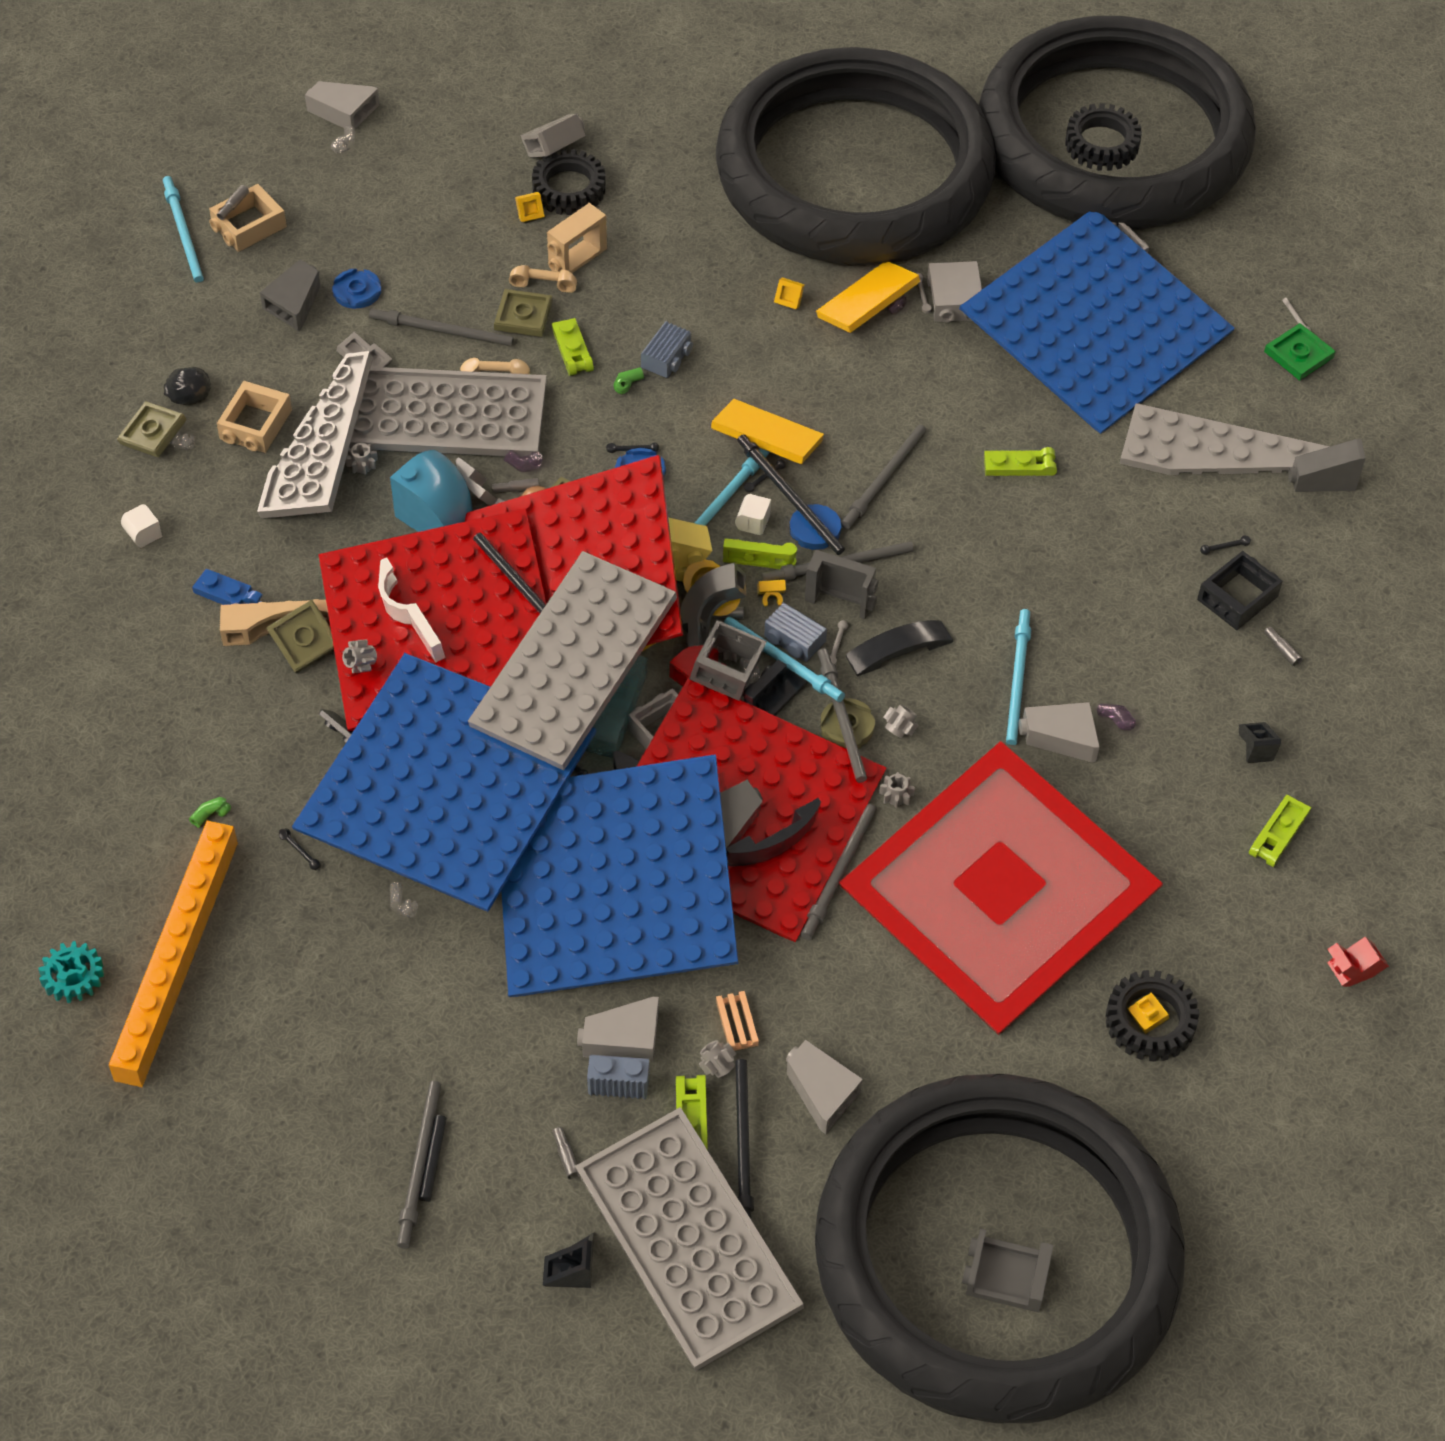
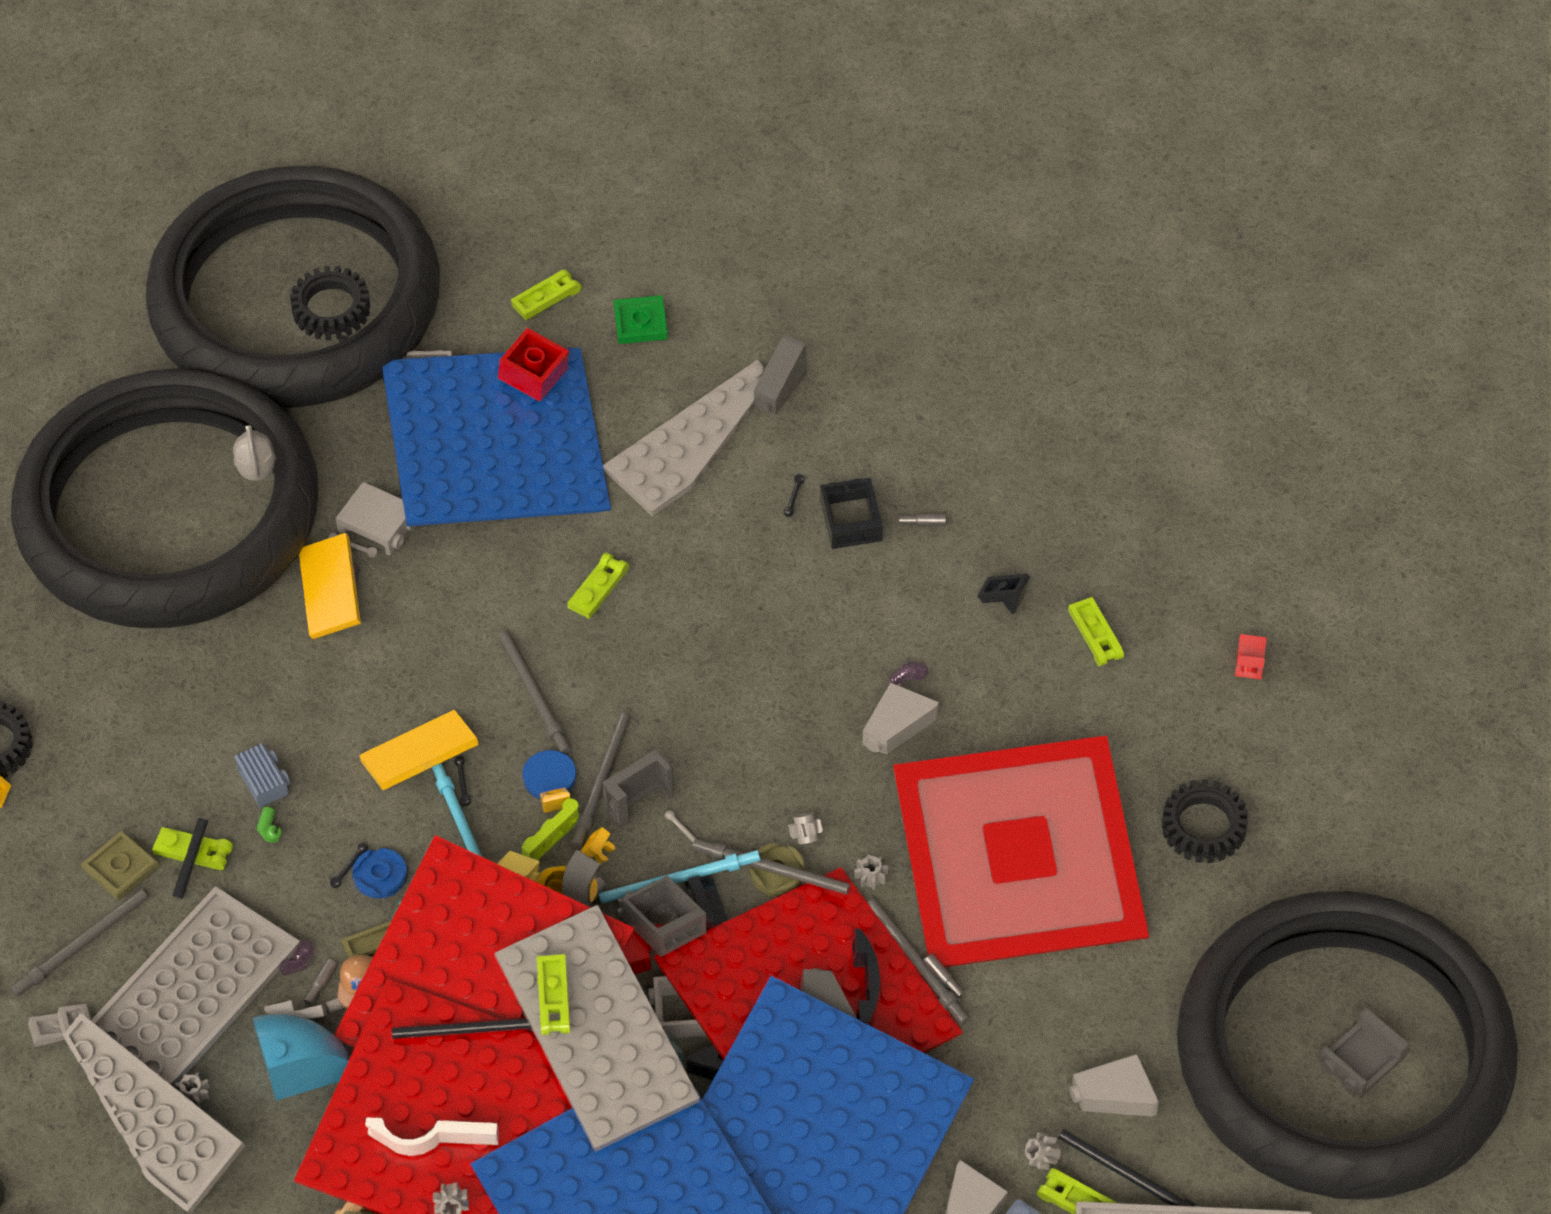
camera: 55 degrees left, 0 degrees up
tan window [217,381,292,453] -> none
tan bar [460,358,530,374] -> none
tan bar [509,265,577,293] -> none
tan window [547,203,607,273] -> none
light nougat tile [716,991,759,1051] -> none
white piece [735,494,771,535] -> none
black bar [737,434,845,555] -> none
sand blue brick [764,602,827,662] -> none
yellow tile [774,277,805,309] -> none
black slope [846,620,953,677] -> none
medium azure bar [1006,609,1031,745] -> none
yellow tile [1128,992,1169,1034] -> none
light grey hinge [1282,297,1311,331] -> none
none -> black bar [172,818,209,899]
none -> light grey helmet [233,425,276,481]
none -> red brick [498,328,569,402]
none -> lime plate [511,269,582,321]
none -> lime plate [537,954,570,1036]
none -> yellow slope [540,787,570,813]
none -> flat silver pin [923,953,964,998]

